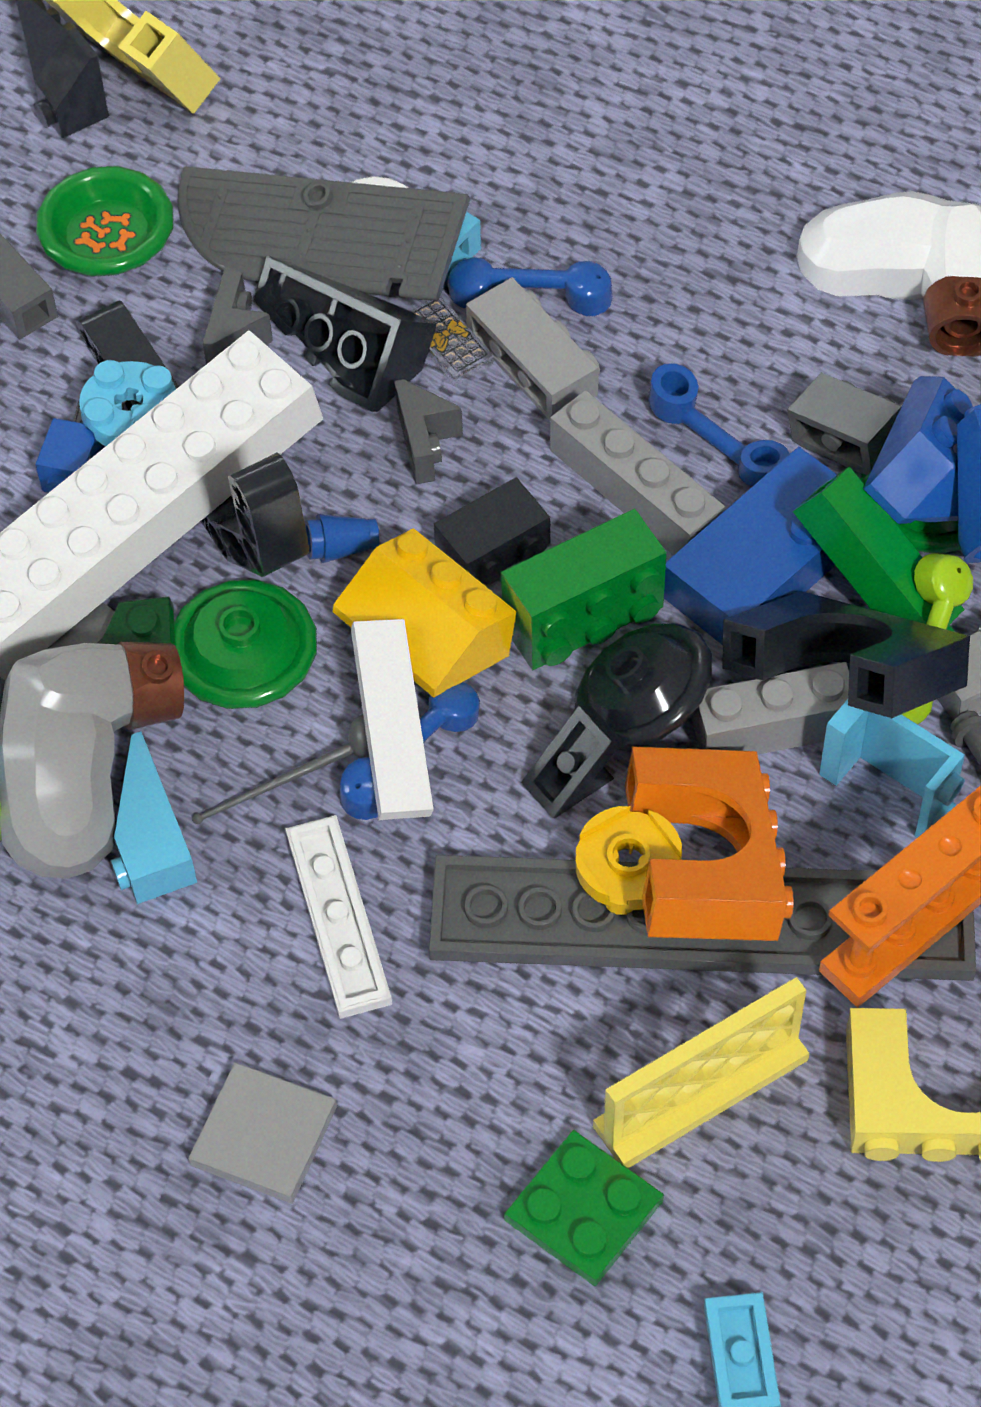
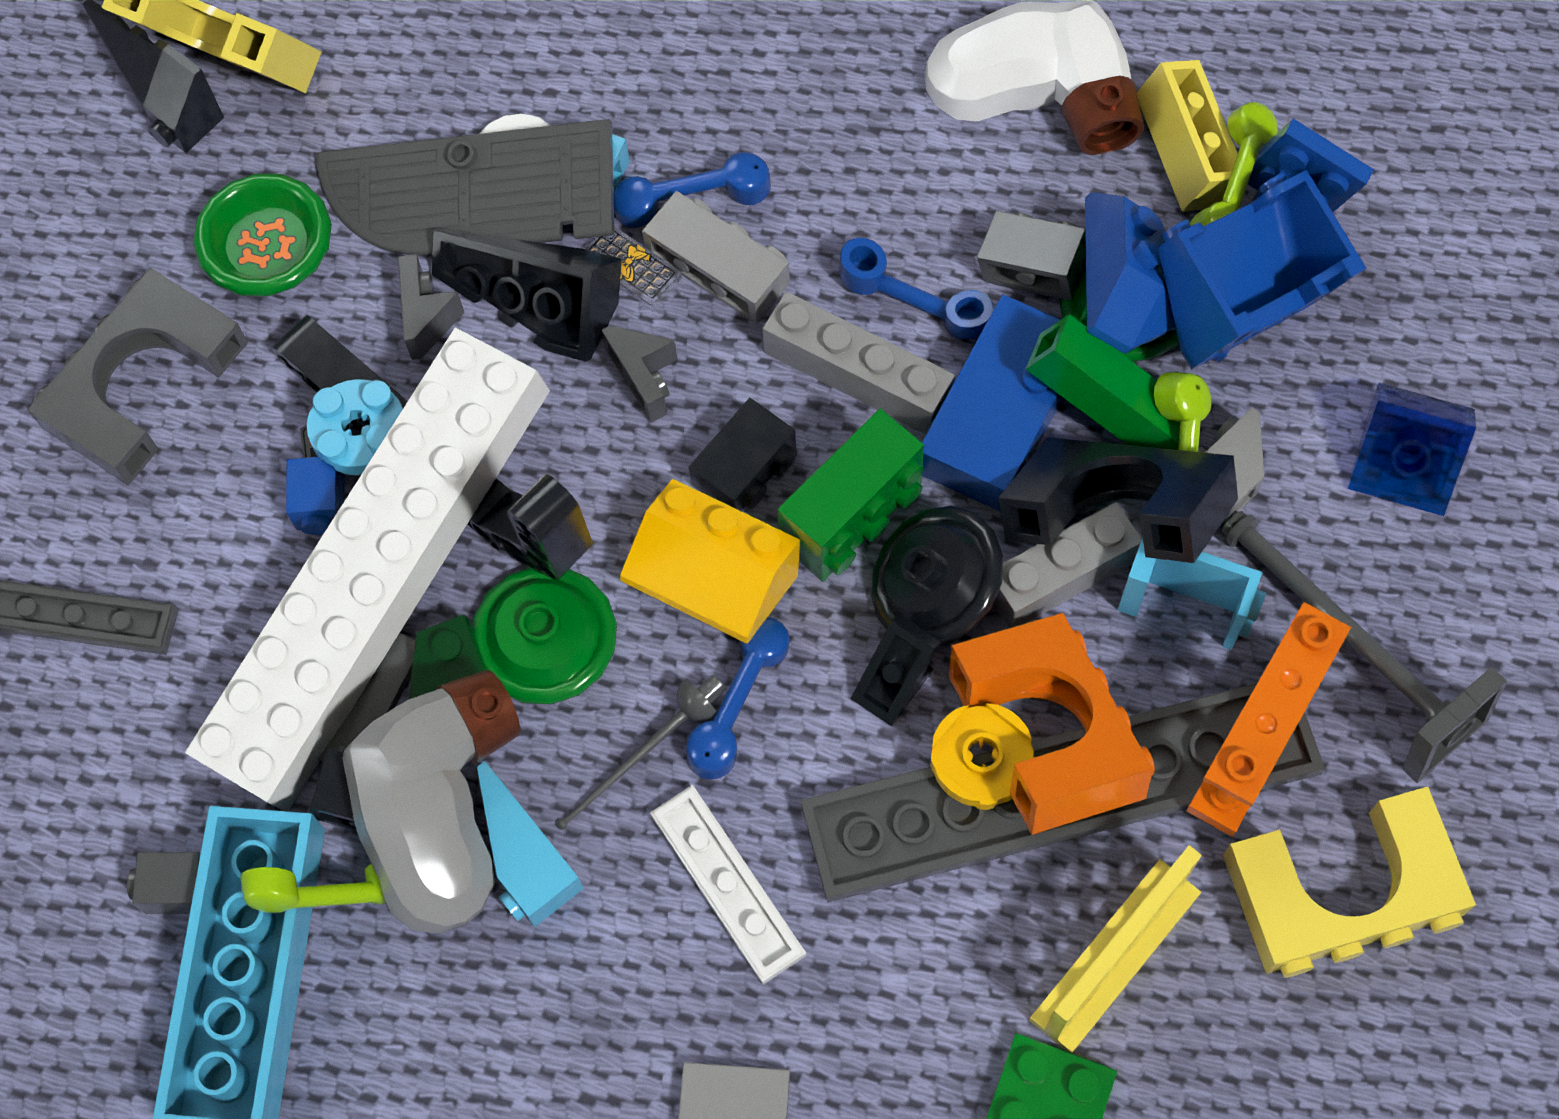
camera: 15 degrees left, 10 degrees up
blue cone [305,514,379,563] -> none
white tile [351,619,434,820] -> none

